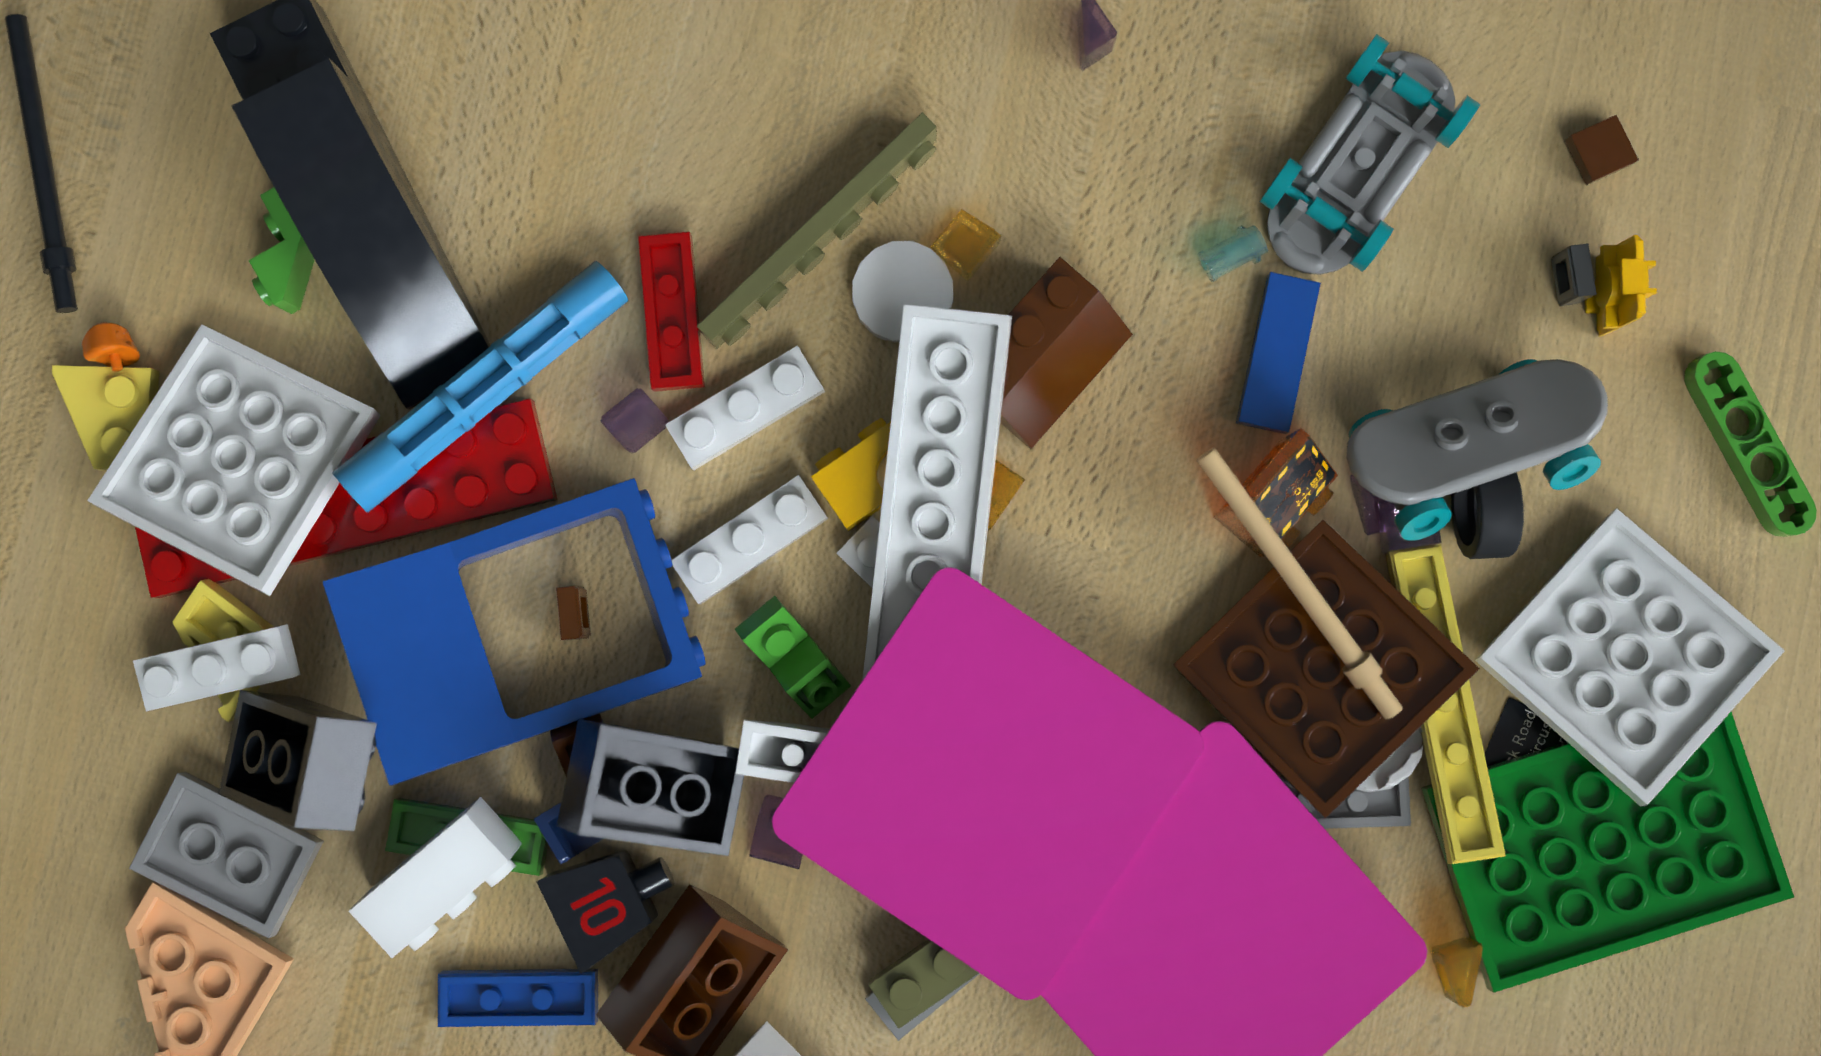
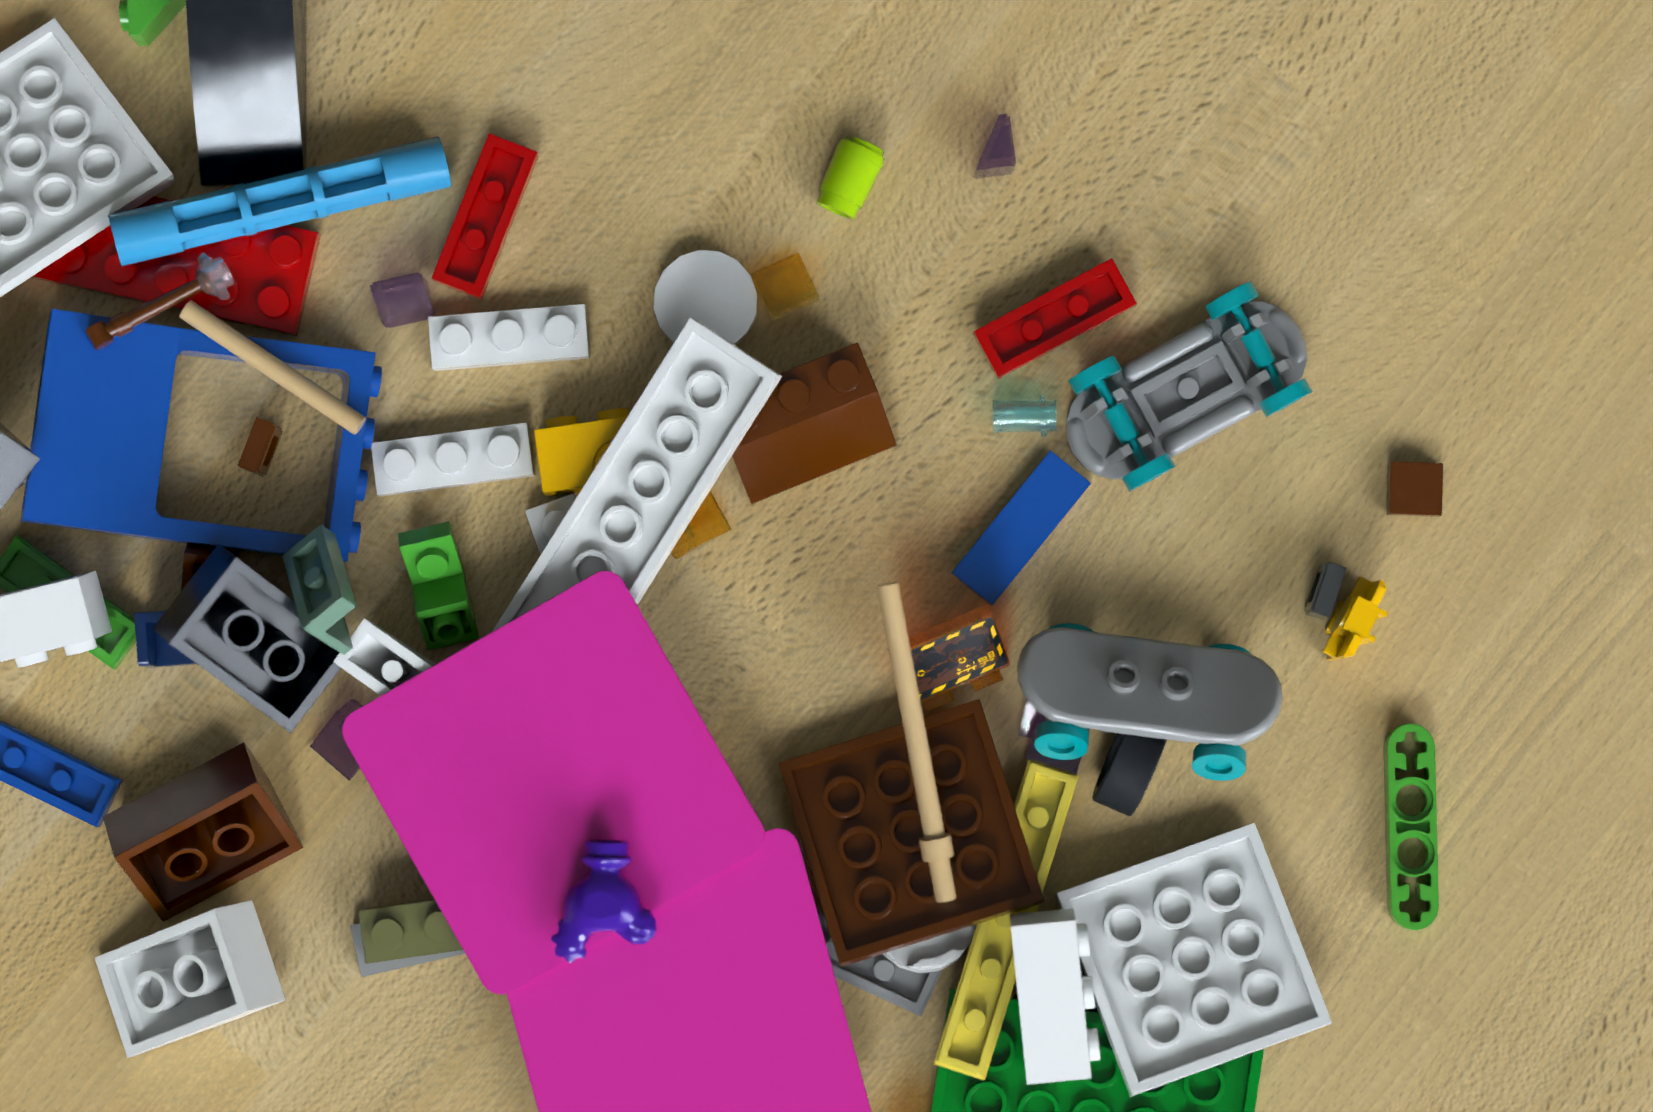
camera: 25 degrees right, 0 degrees up
black torso [537,850,675,973] -> none
olive plate [697,112,937,349] -> none
none -> reddish brown piece [85,253,234,350]
none -> tan bar [179,300,366,435]
none -> sand green panel [282,524,356,655]
none -> dark purple animal [551,840,657,963]
none -> lime piece [816,136,885,220]
none -> red plate [973,258,1137,380]
none -> white brick [1010,908,1100,1084]

